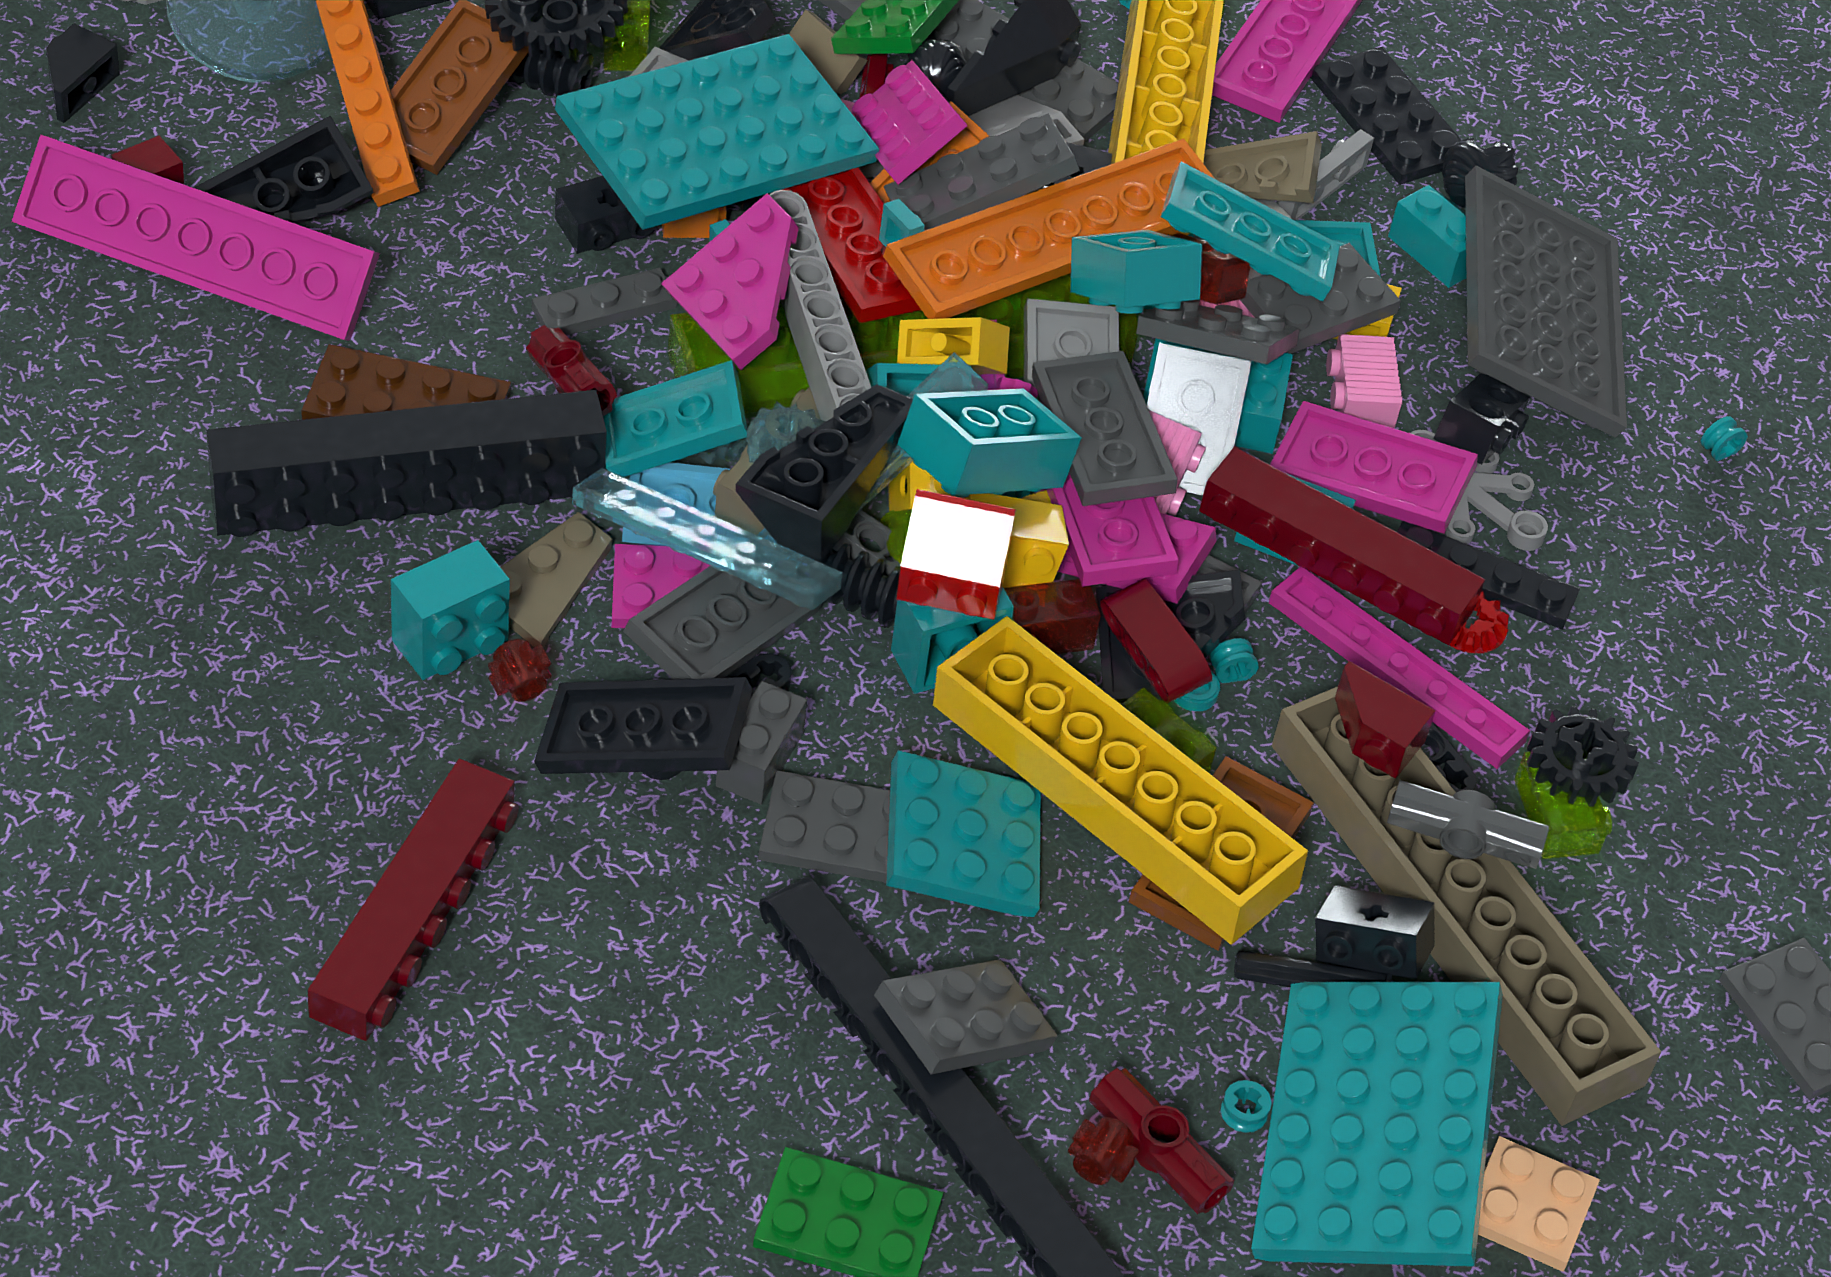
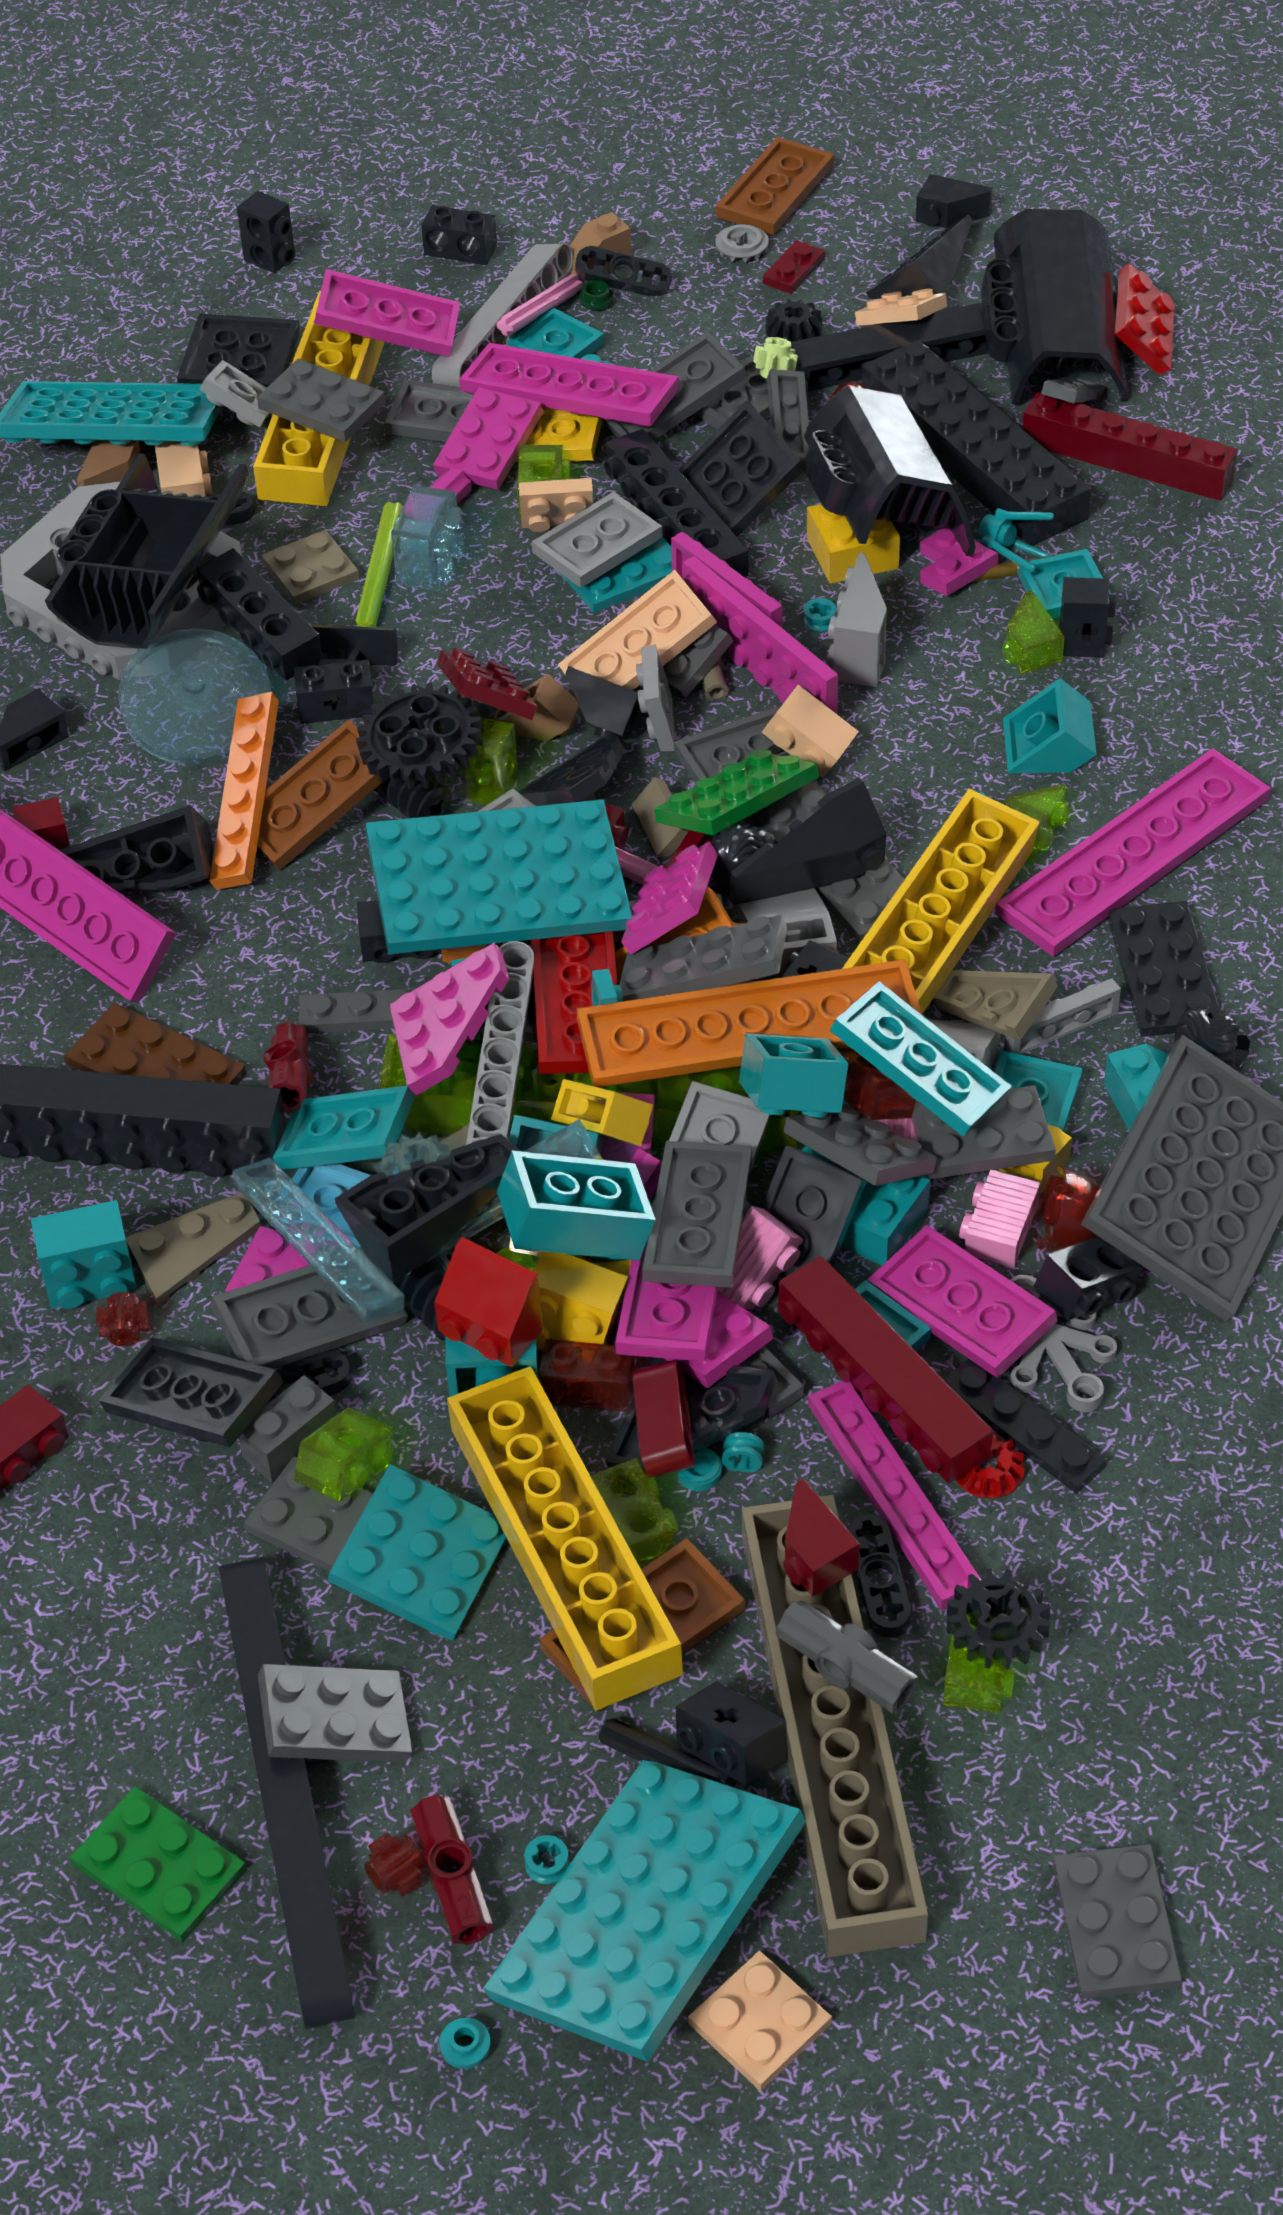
camera: 30 degrees right, 0 degrees up
none -> clear neon green brick [294,1407,394,1502]
none -> clear red cylinder [1036,1166,1101,1253]

